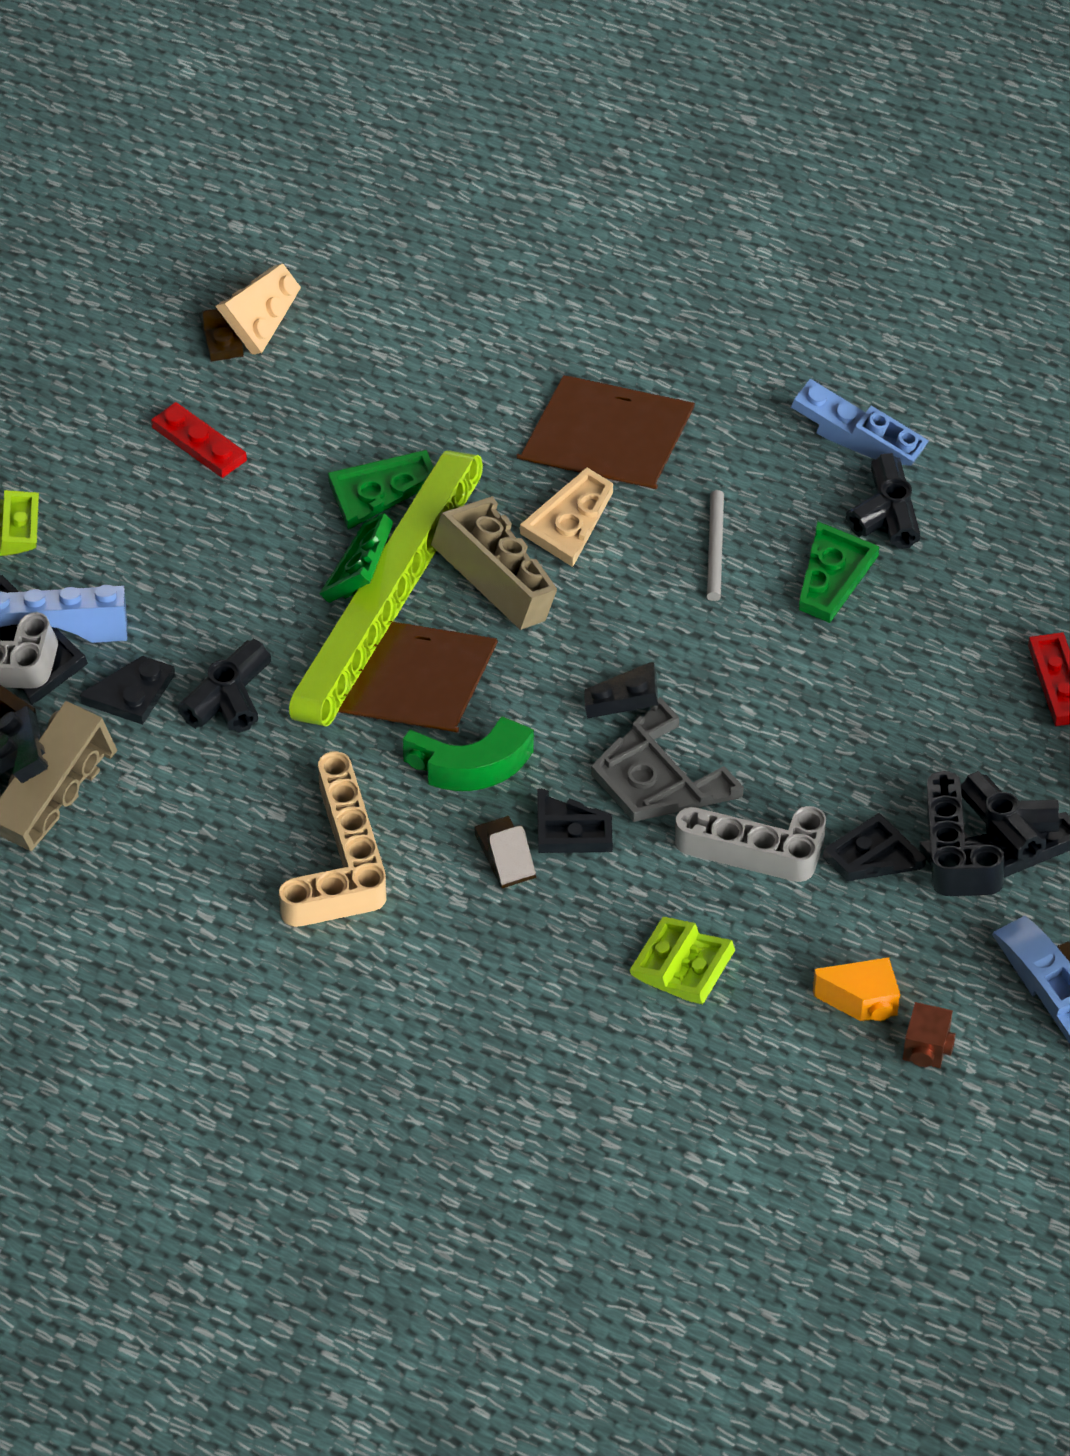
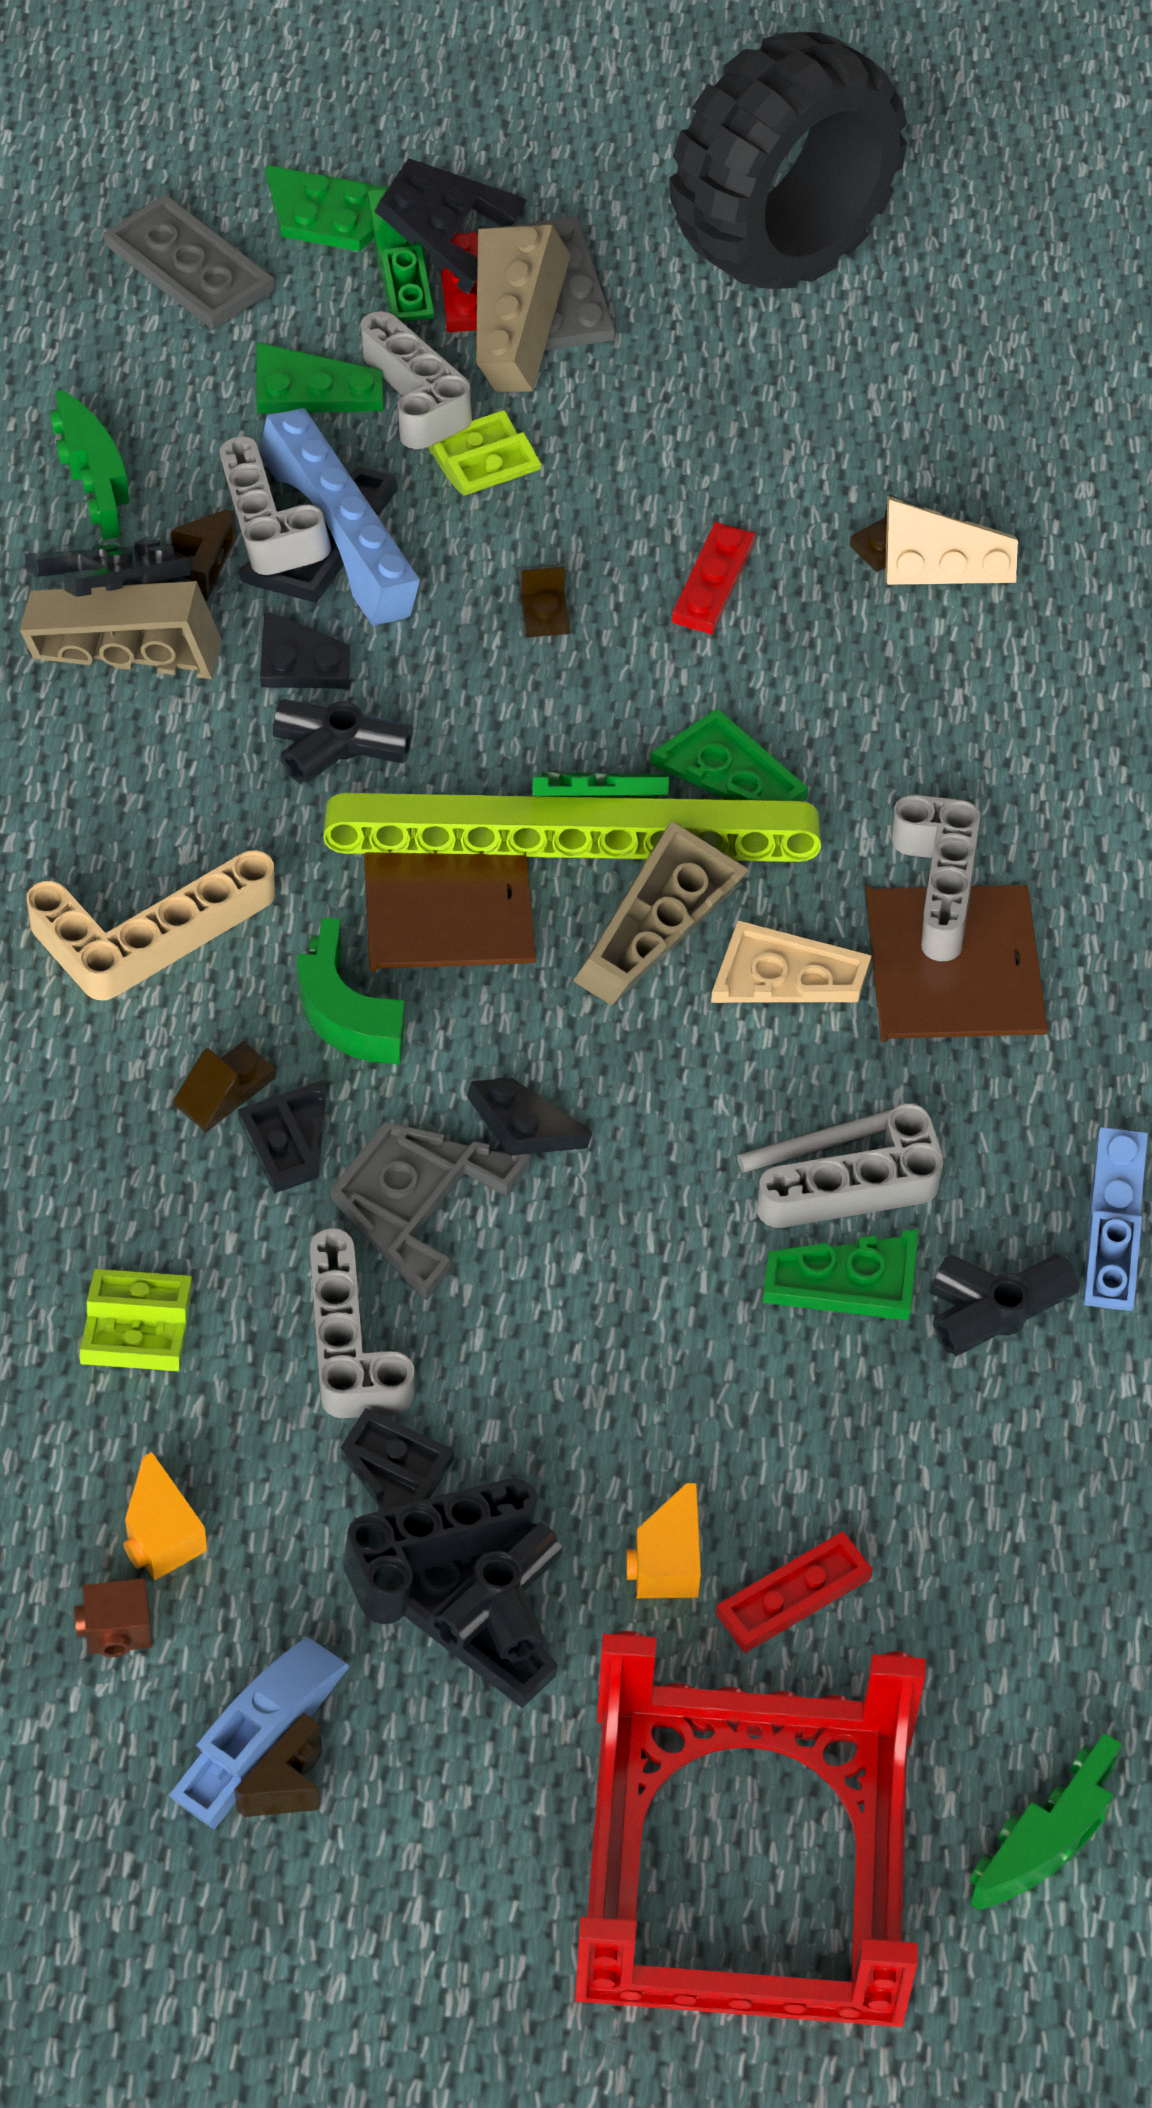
camera: 65 degrees right, 5 degrees up
none -> dark brown slope [516,564,570,637]
none -> light orange slope [626,1483,701,1598]
none -> light grey beam [757,1104,943,1228]
none -> light grey beam [892,795,980,961]

